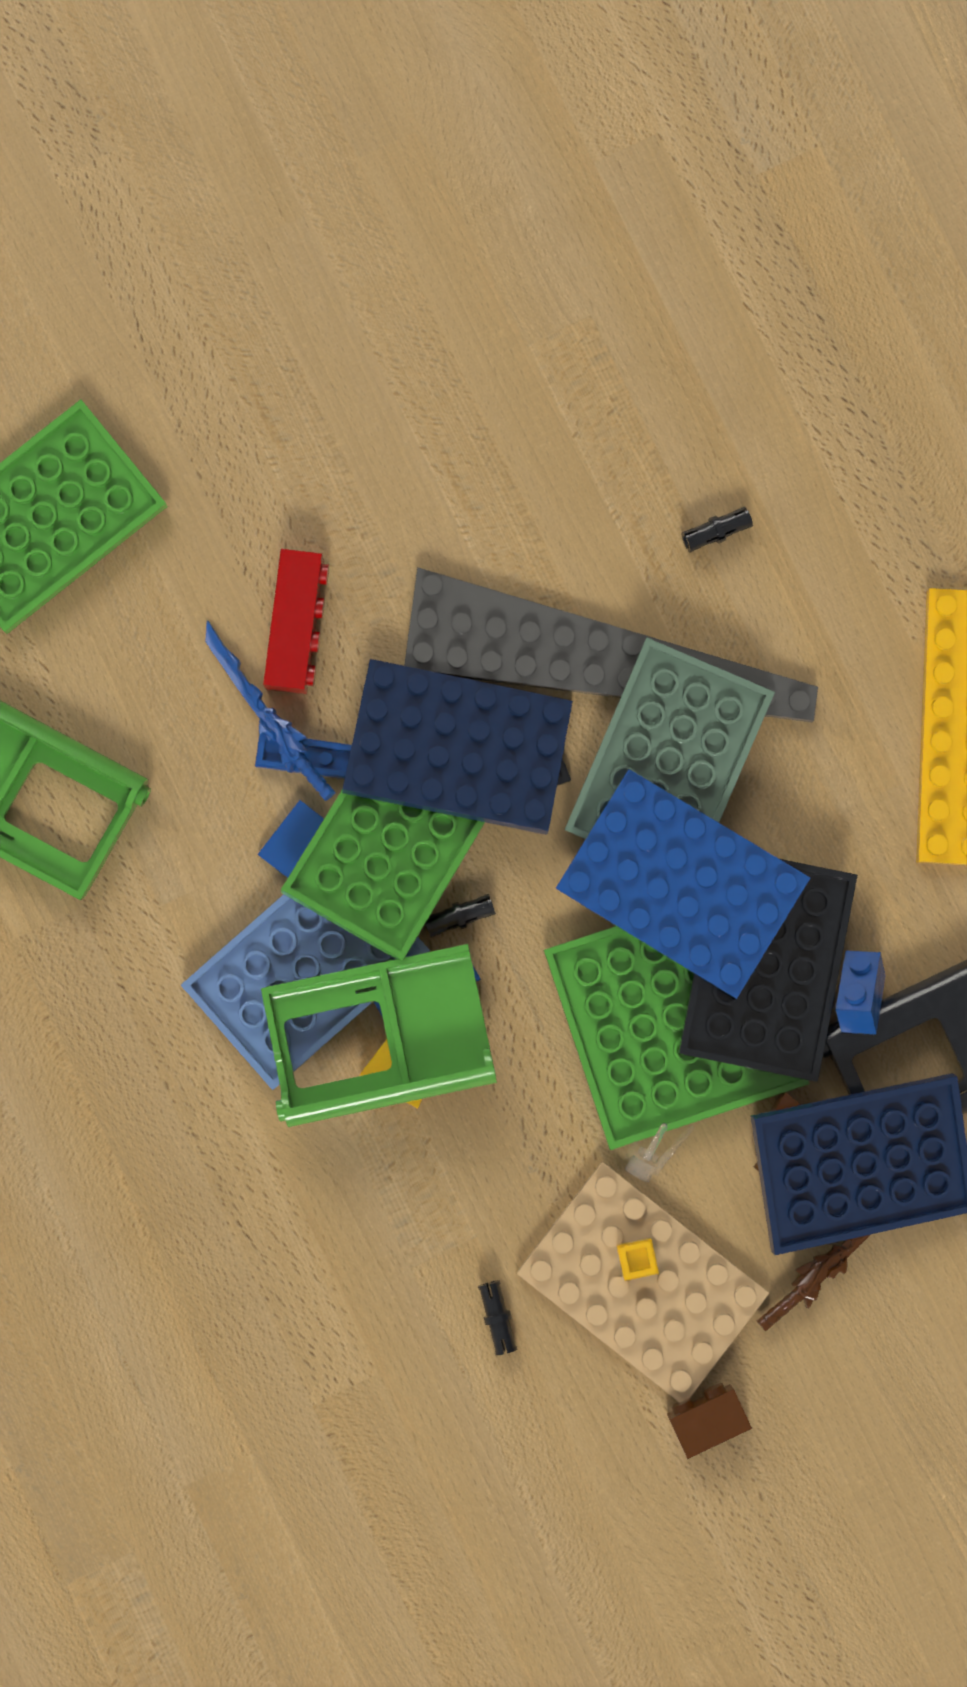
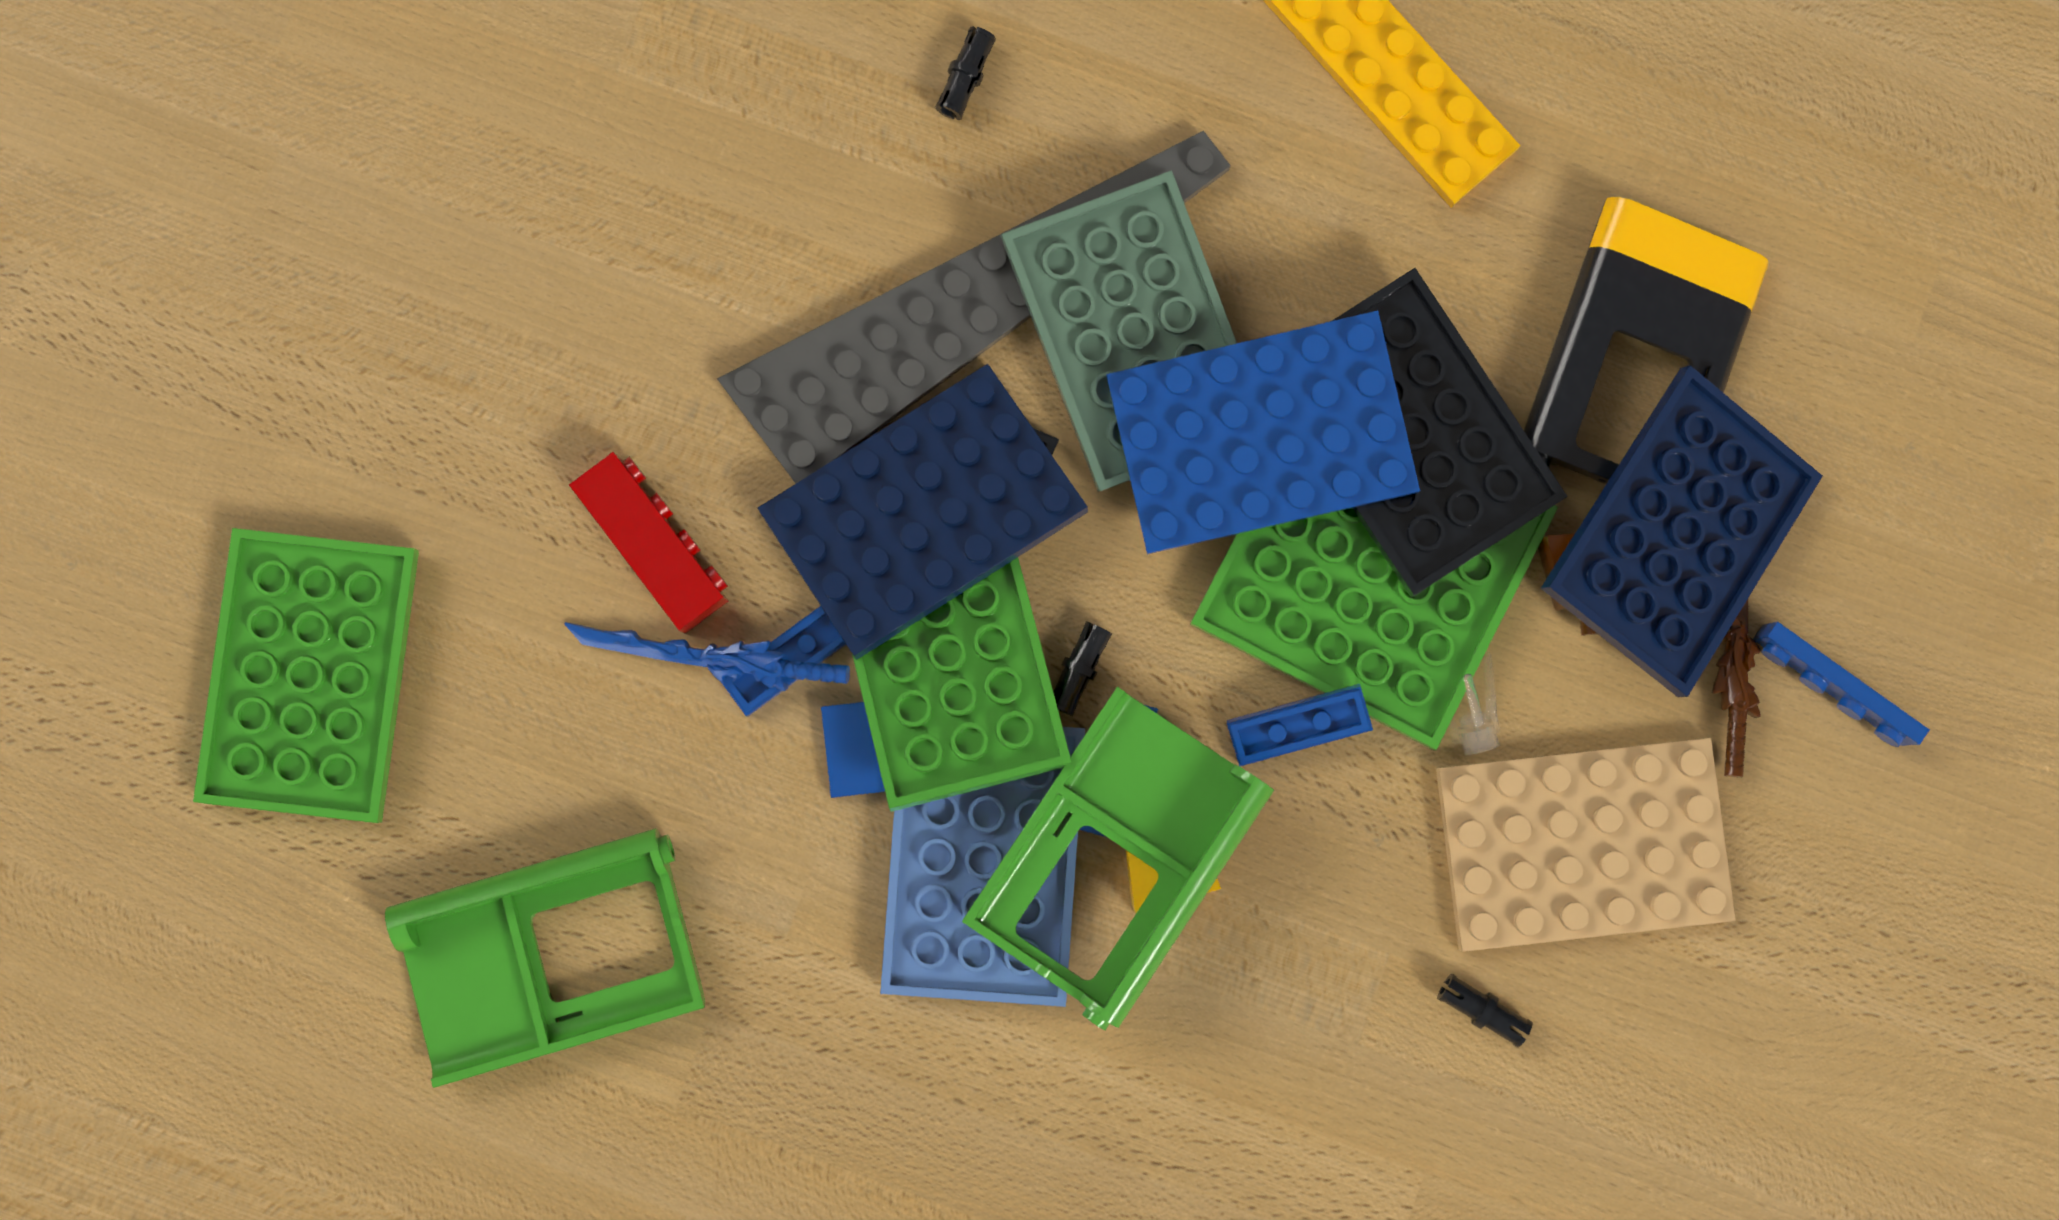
camera: 50 degrees left, 0 degrees up
yellow tile [616,1238,659,1281] -> none
reddish brown brick [667,1383,752,1459] -> none
blue brick [836,951,886,1034] -> none
none -> blue tile [1227,684,1373,766]
none -> blue plate [1753,622,1930,747]

